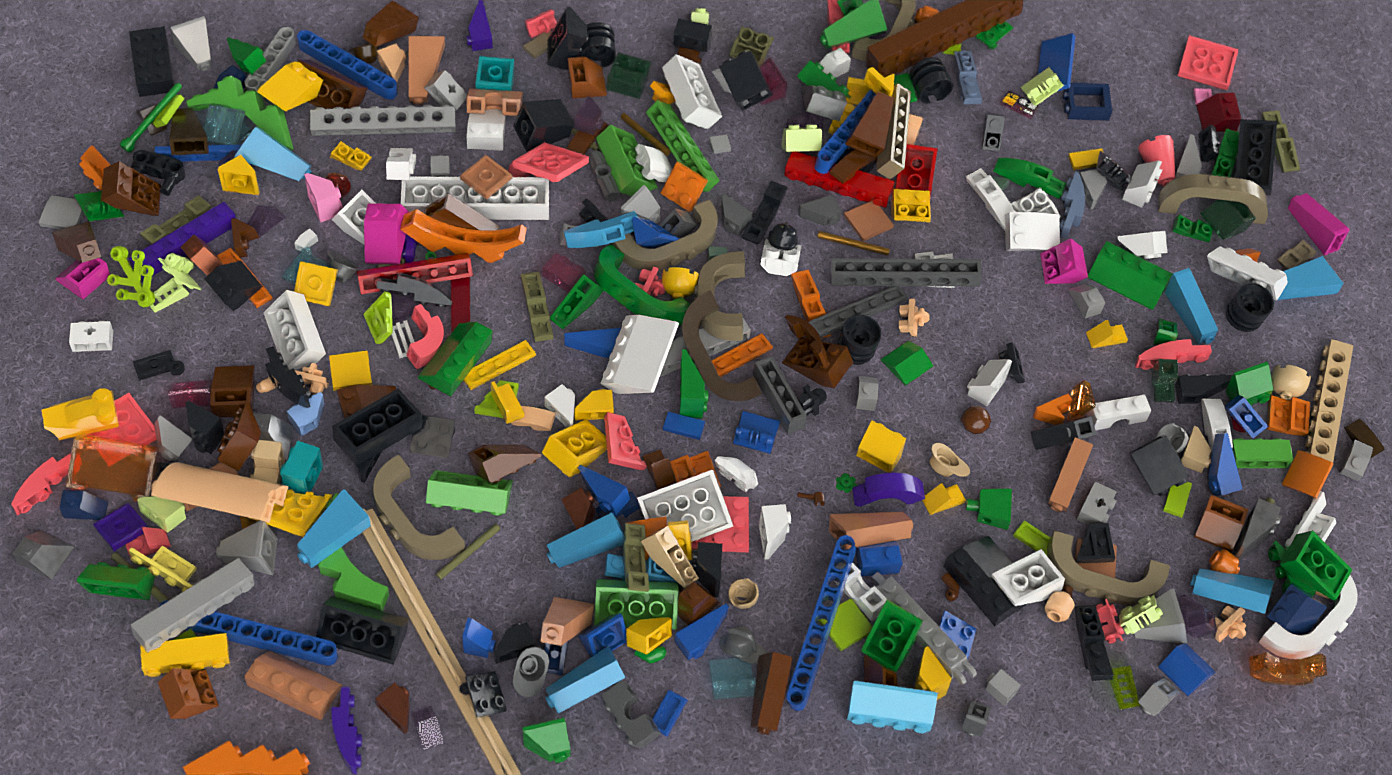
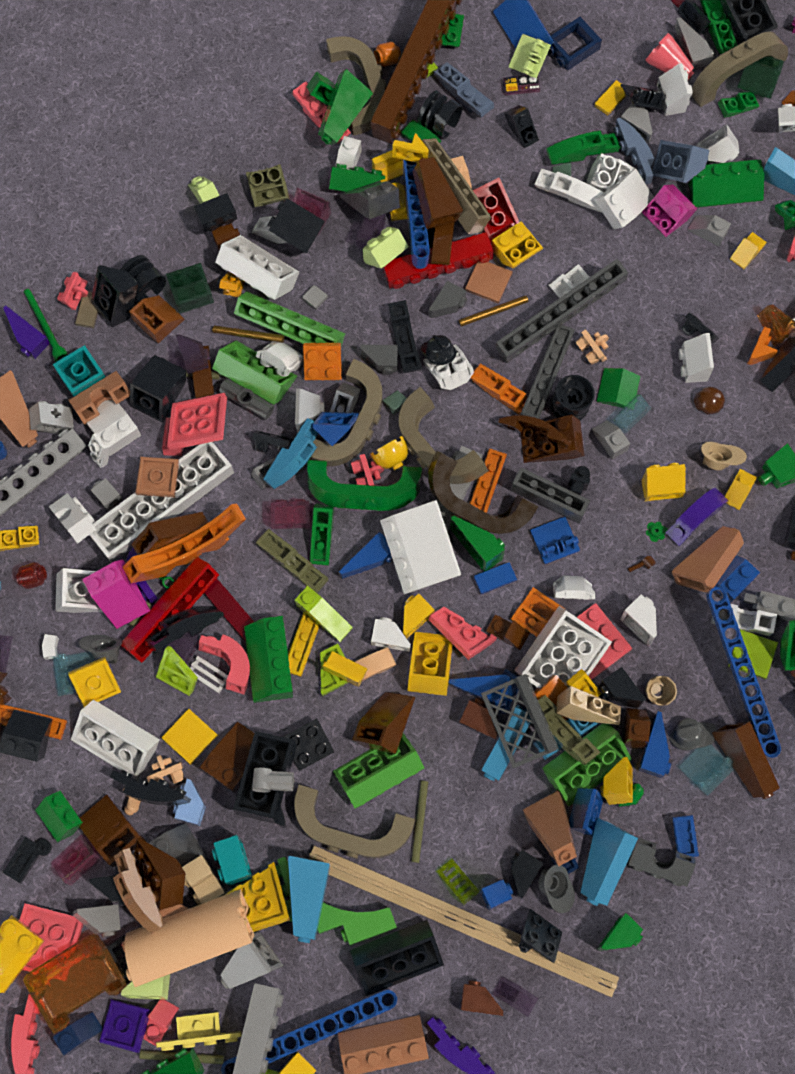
camera: 30 degrees left, 15 degrees up
bright pink slope [304,173,343,222] -> none
none -> green piece [24,289,68,362]
none -> green brick [35,791,83,843]
none -> white slope [88,433,109,468]
none -> medium nougat slope [113,848,163,933]
none -> light grey piece [252,768,294,793]
none -> lime slope [295,586,353,642]
none -> clear neon green slope [436,858,479,905]
none -> dark grey fence [481,674,559,768]
none -> clear light blue tile [612,394,652,433]
none -> sand blue slope [652,140,710,183]

